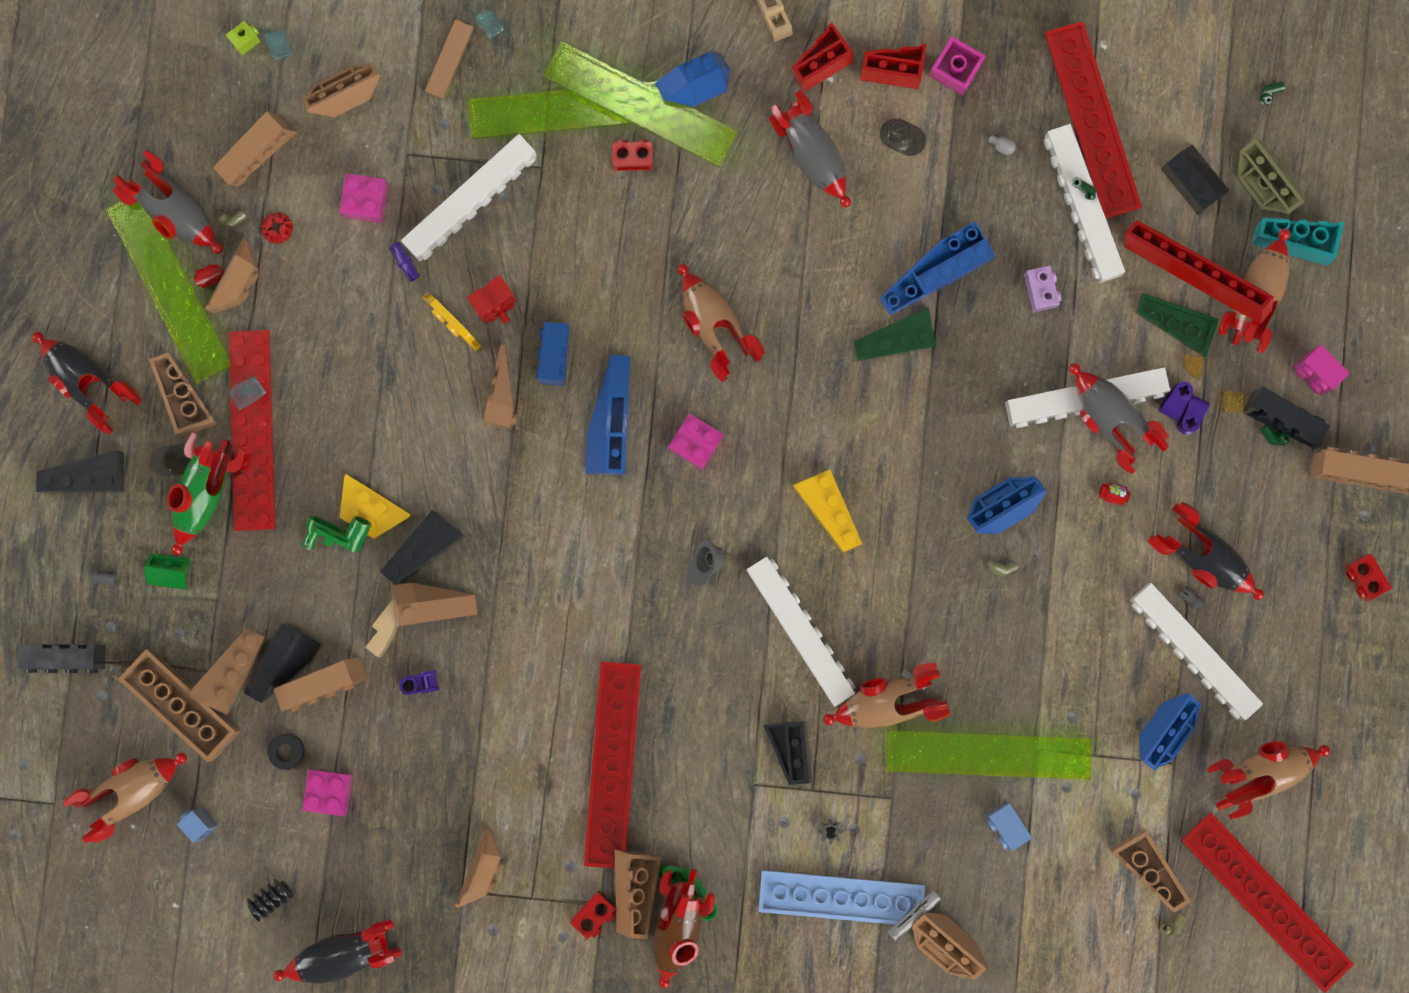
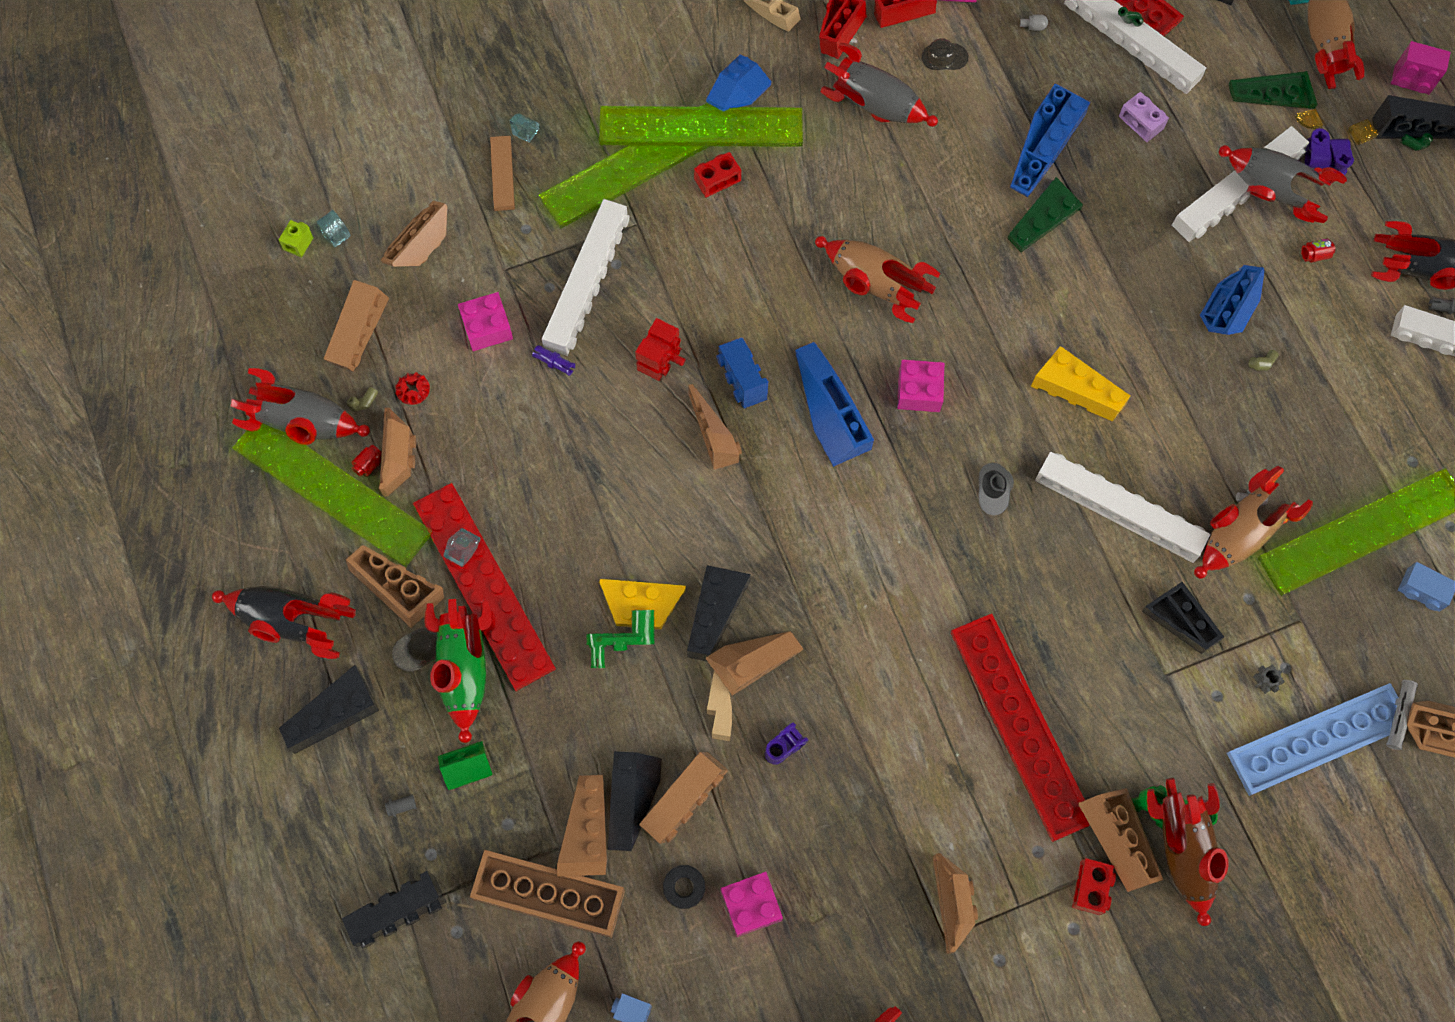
camera: 30 degrees left, 15 degrees down
yellow wing [422,293,482,352] -> none
red brick [1124,220,1274,324] -> none

